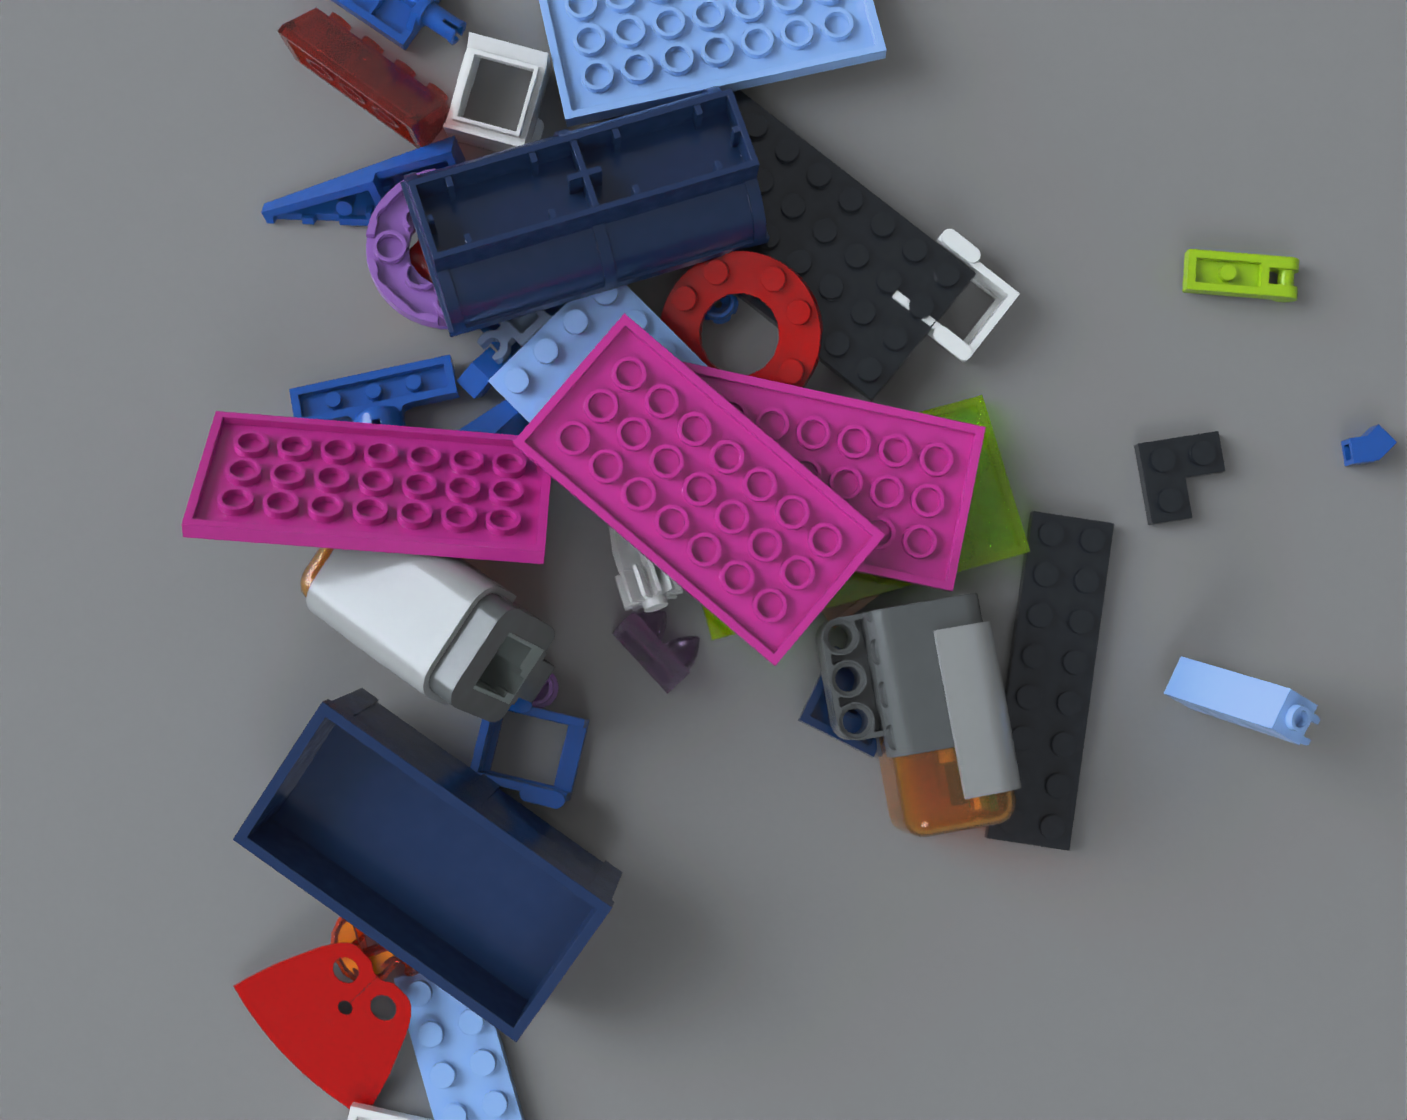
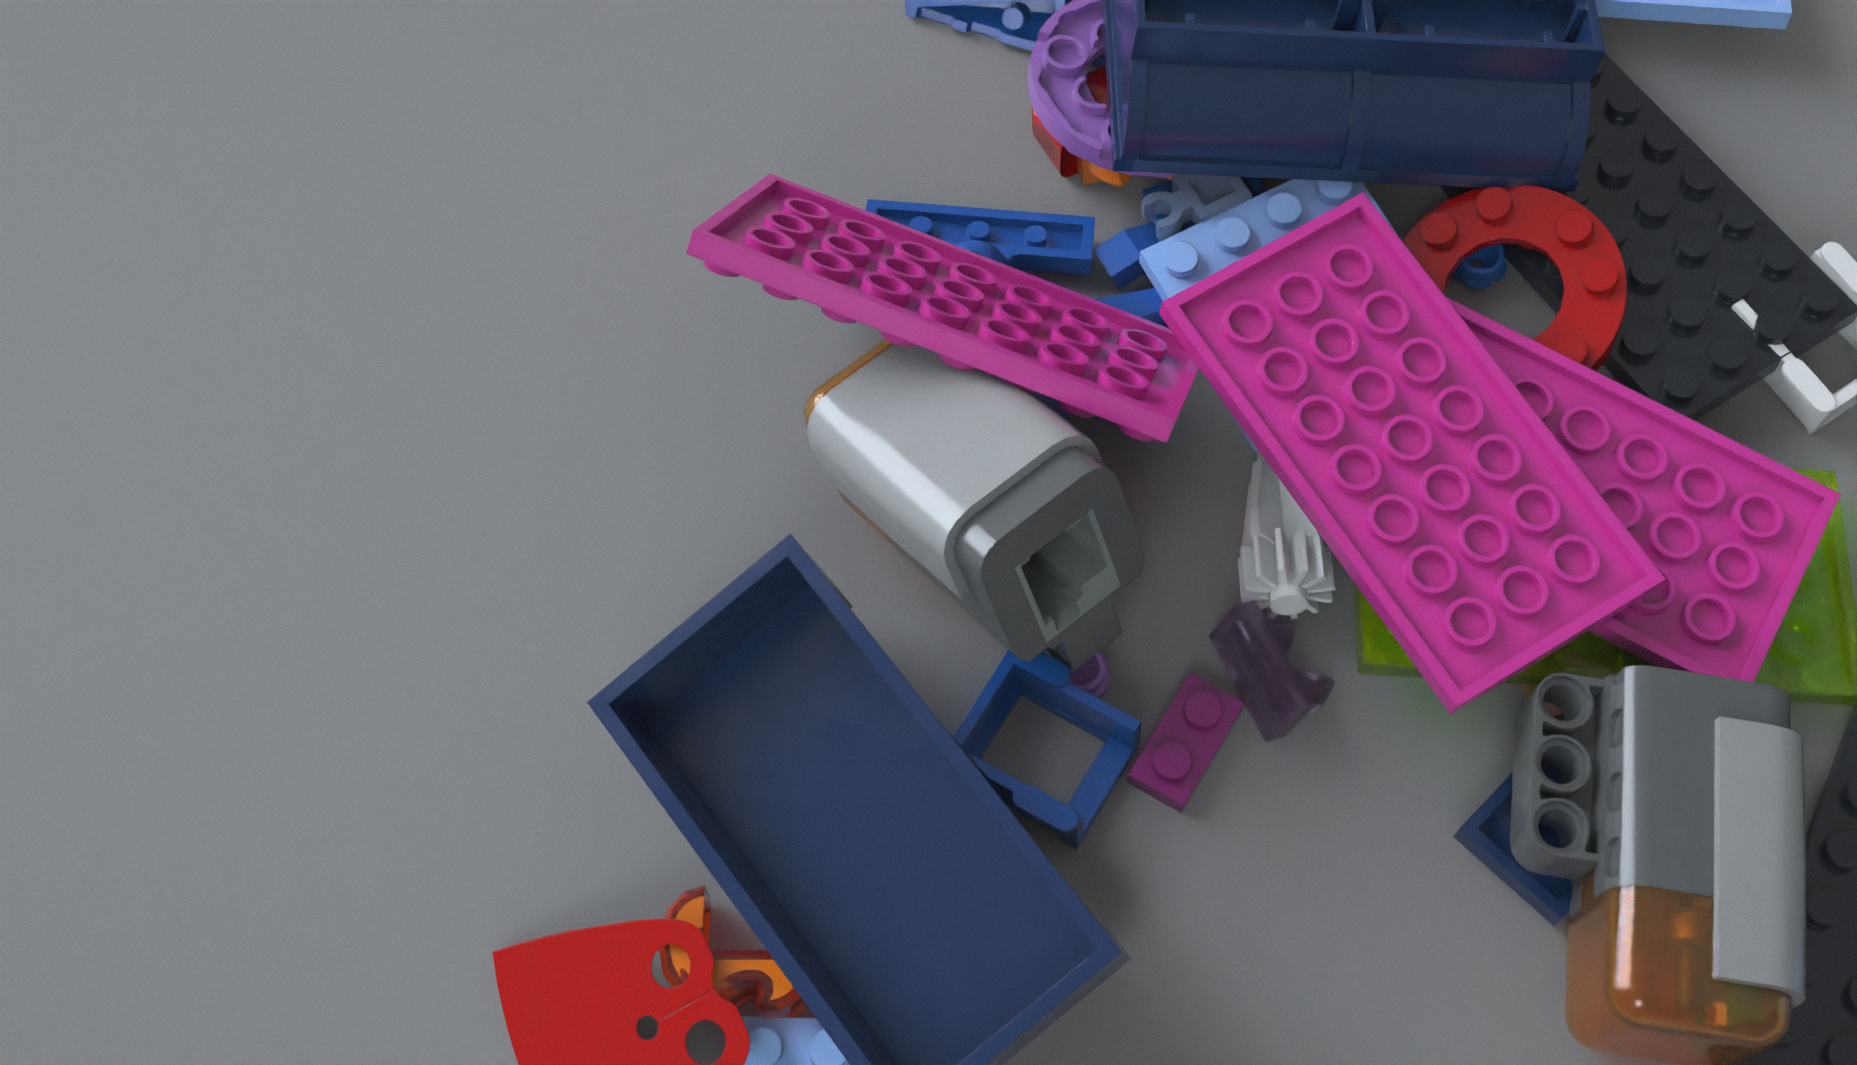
camera: 25 degrees right, 20 degrees down
none -> magenta plate [1126,673,1245,814]

